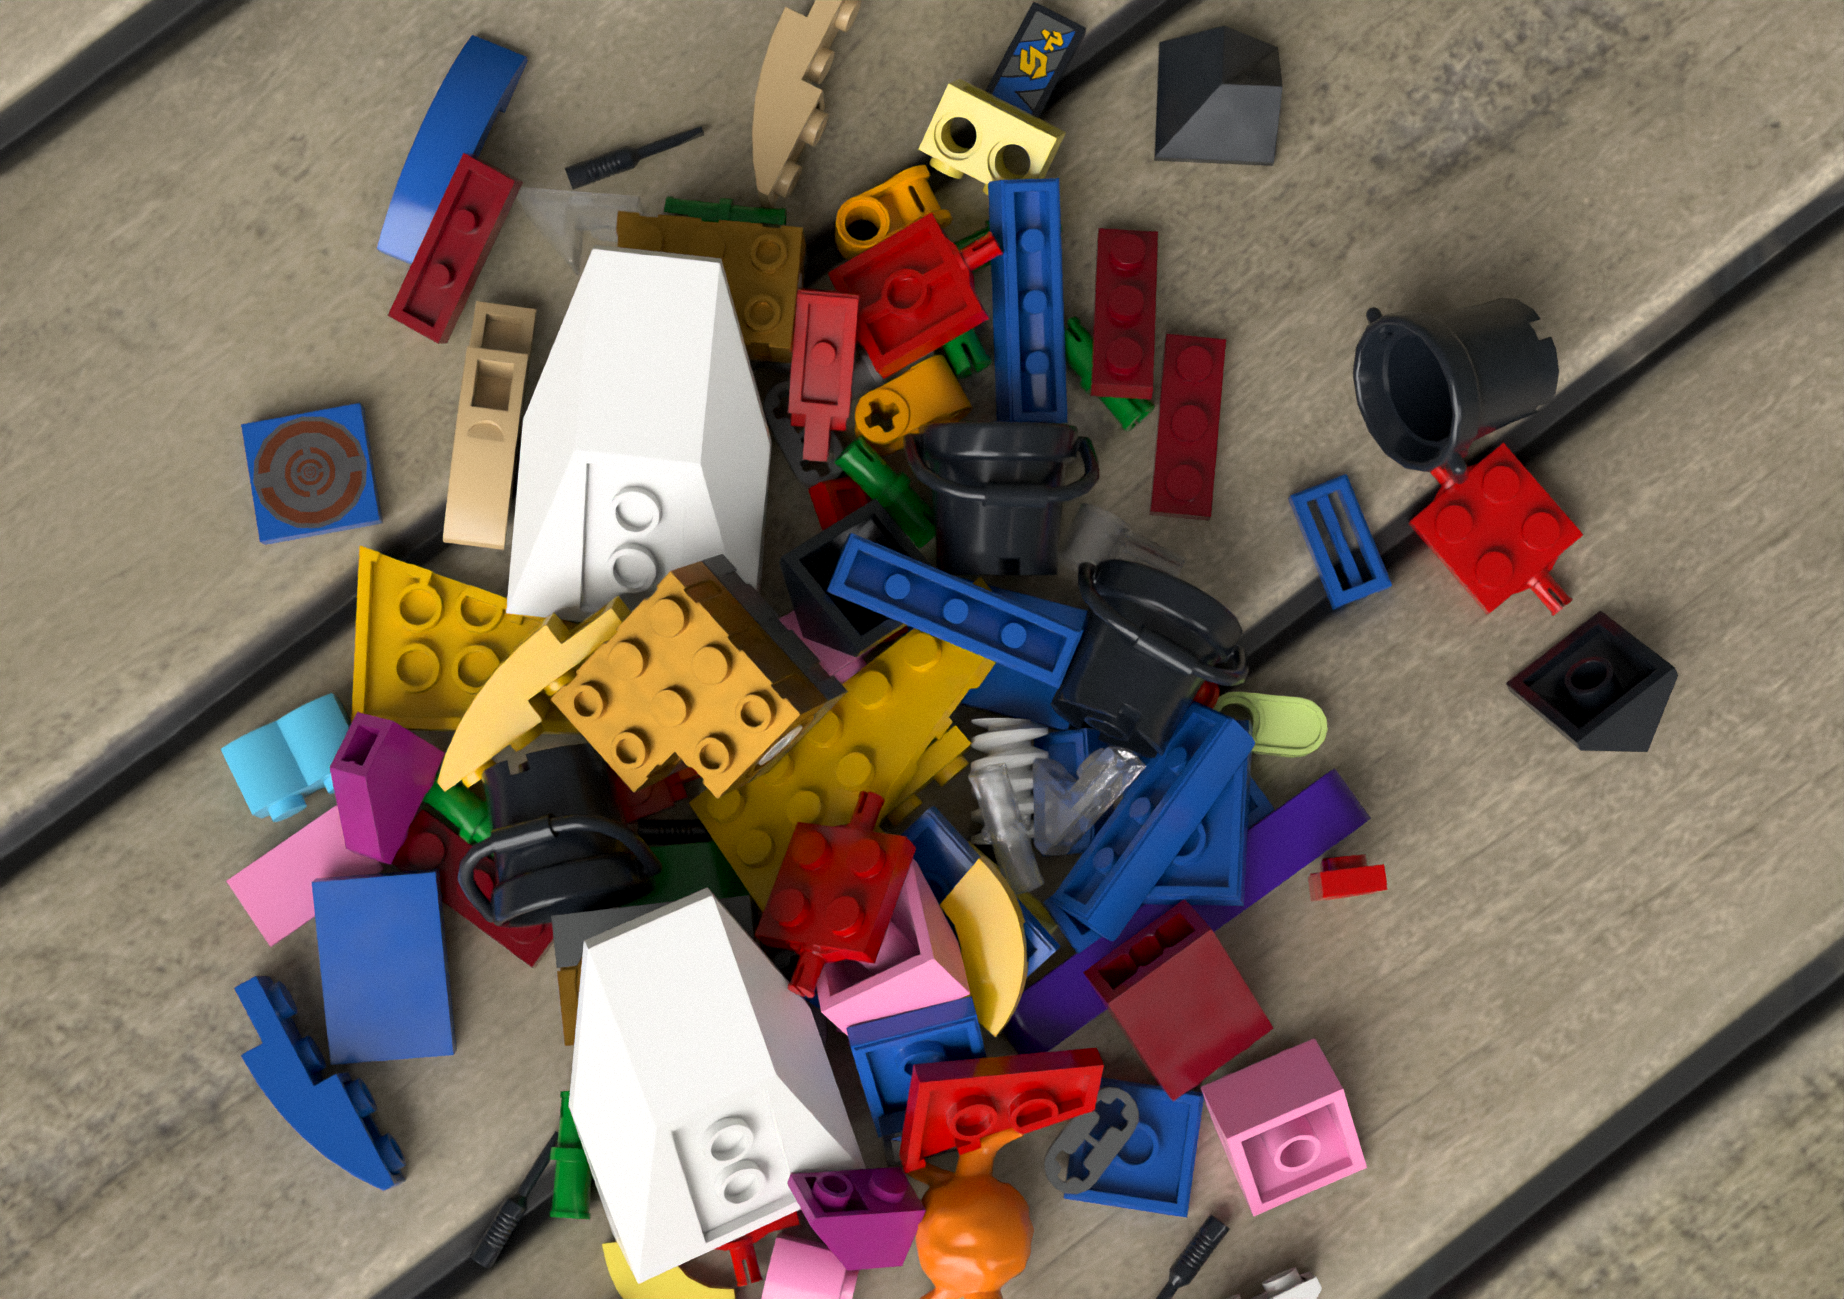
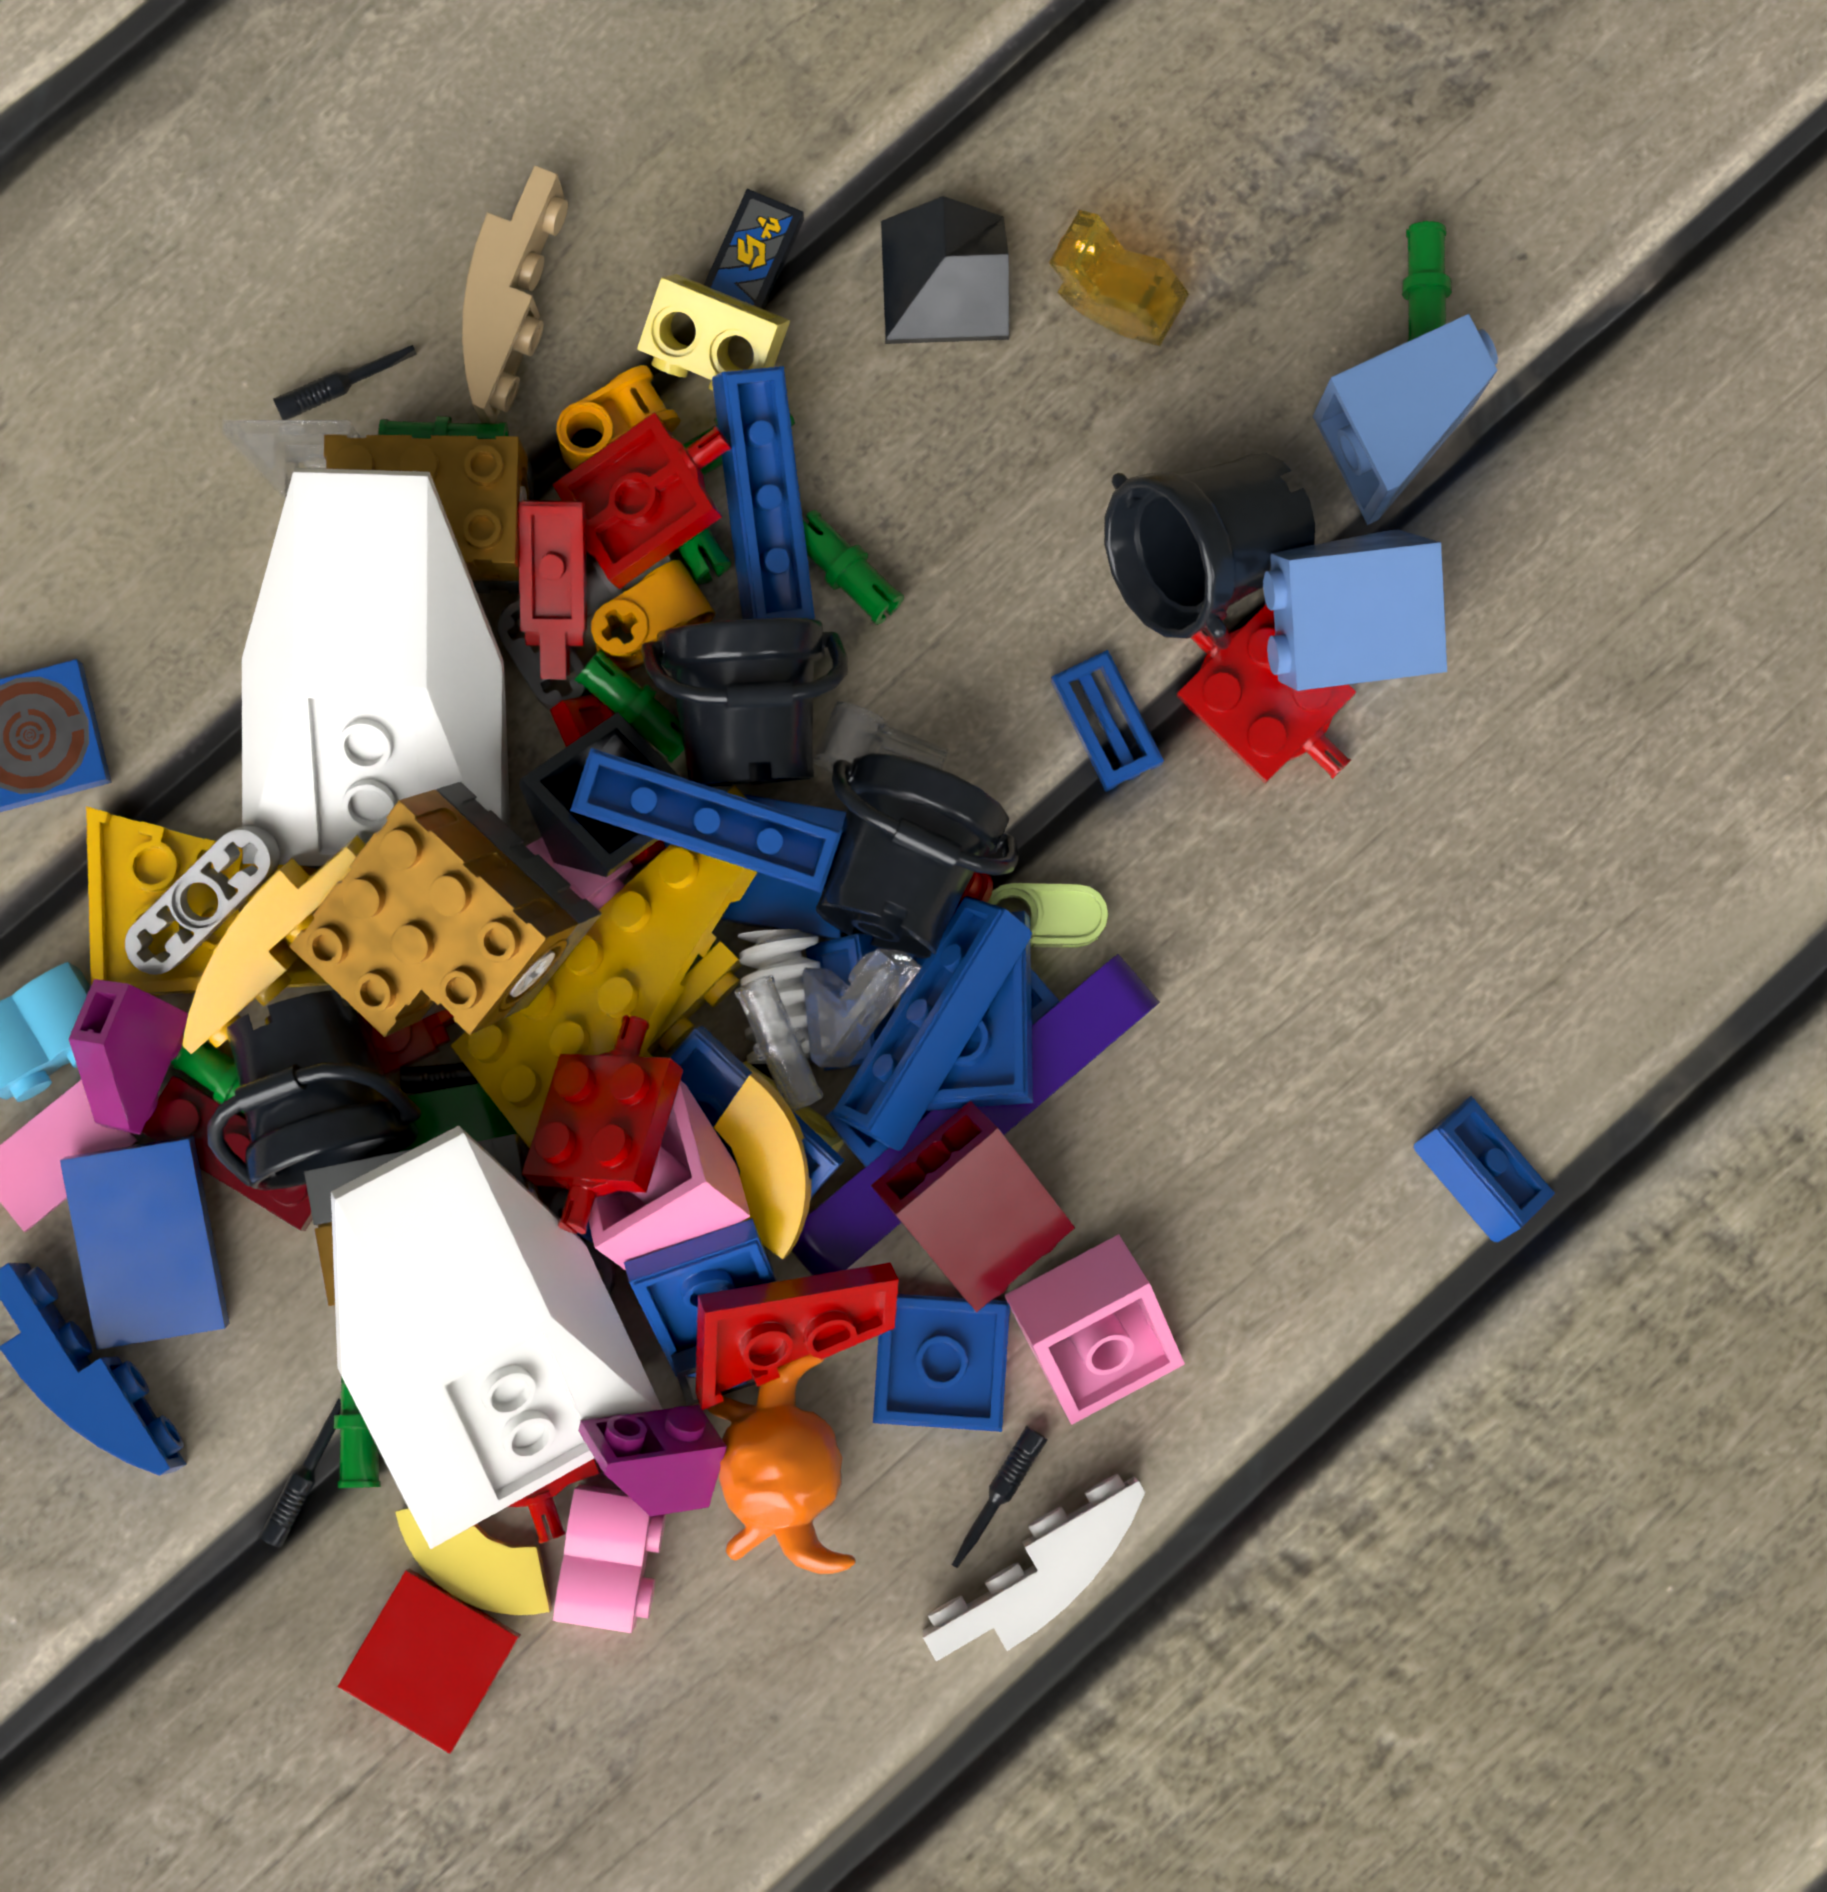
camera: 10 degrees left, 0 degrees up
blue slope [377,35,528,264] -> none
dark red plate [387,153,523,344] -> none
tan slope [443,301,536,550] -> none
dark grey beam [1044,1086,1139,1194] -> none
dark red plate [1090,228,1158,400] -> none
dark red plate [1149,334,1226,521] -> none
red hinge [1308,854,1387,902] -> none
black slope [1506,610,1678,752] -> none
none -> light grey beam [125,825,280,974]
none -> clear yellow brick [1049,210,1190,346]
none -> medium blue slope [1263,529,1447,691]
none -> medium blue slope [1313,314,1498,525]
none -> green pin [1402,221,1452,342]
none -> blue slope [1413,1096,1555,1242]

